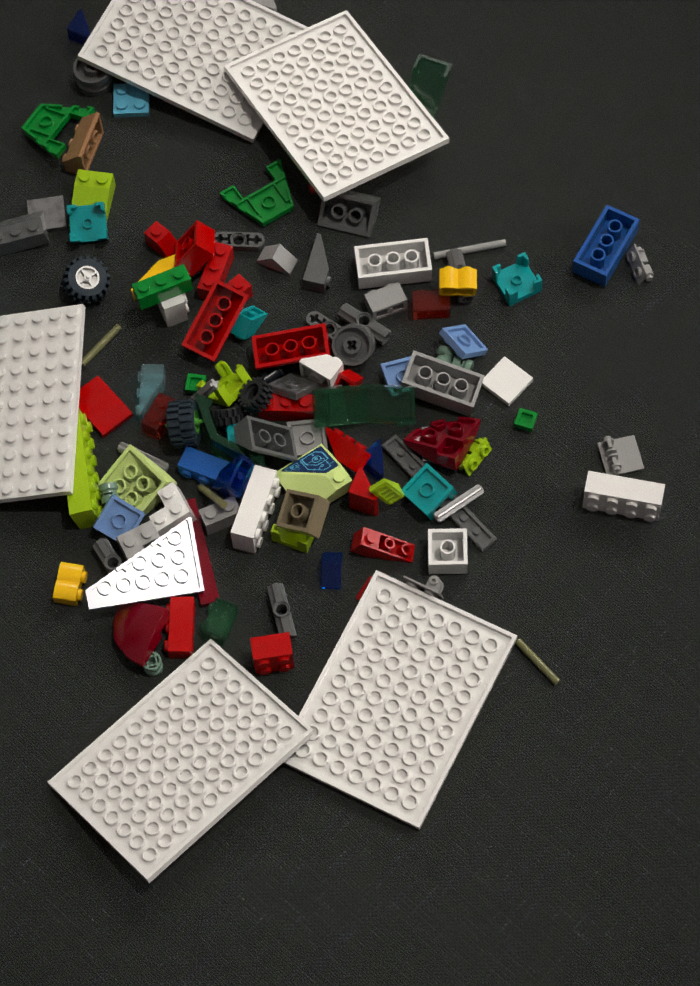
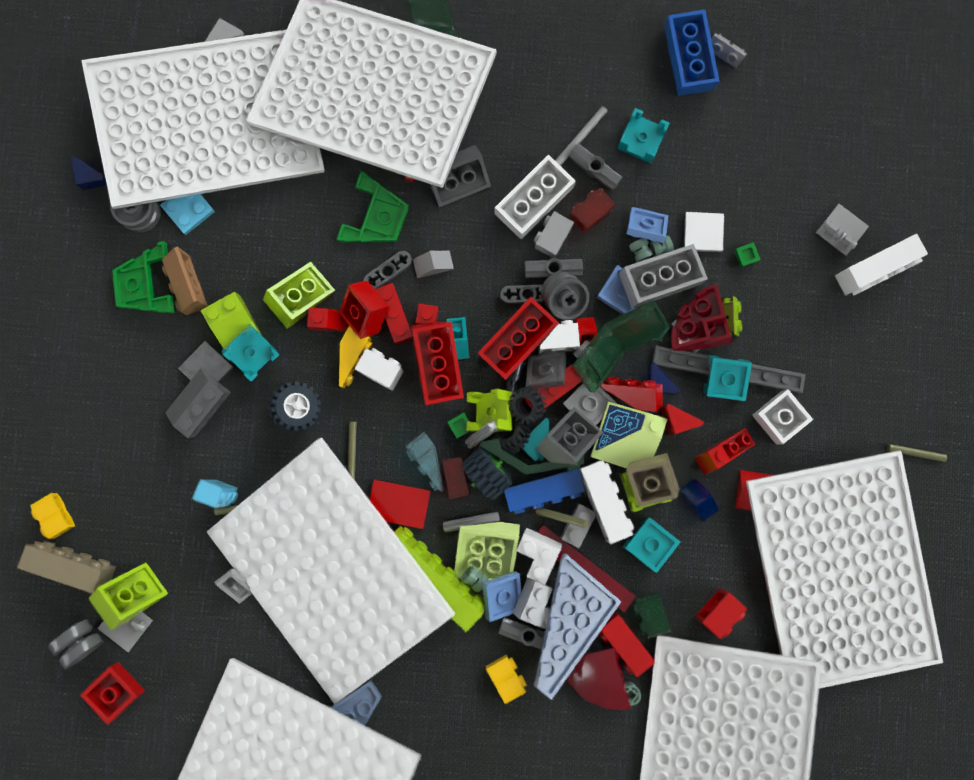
camera: 45 degrees left, 20 degrees up
green brick [132,264,193,310] -> none
clear blue slope [213,454,255,497] -> none
dark grey piece [267,582,297,641] -> none
dark grey slope [303,233,332,293] -> none
lime slope [369,478,404,505] -> none
light grey hinge [403,575,444,599] -> none
light grey axle [433,484,484,523] -> none
yellow brick [439,266,477,296] -> none
none -> lime slope [263,262,335,328]
none -> teal panel [622,516,680,573]

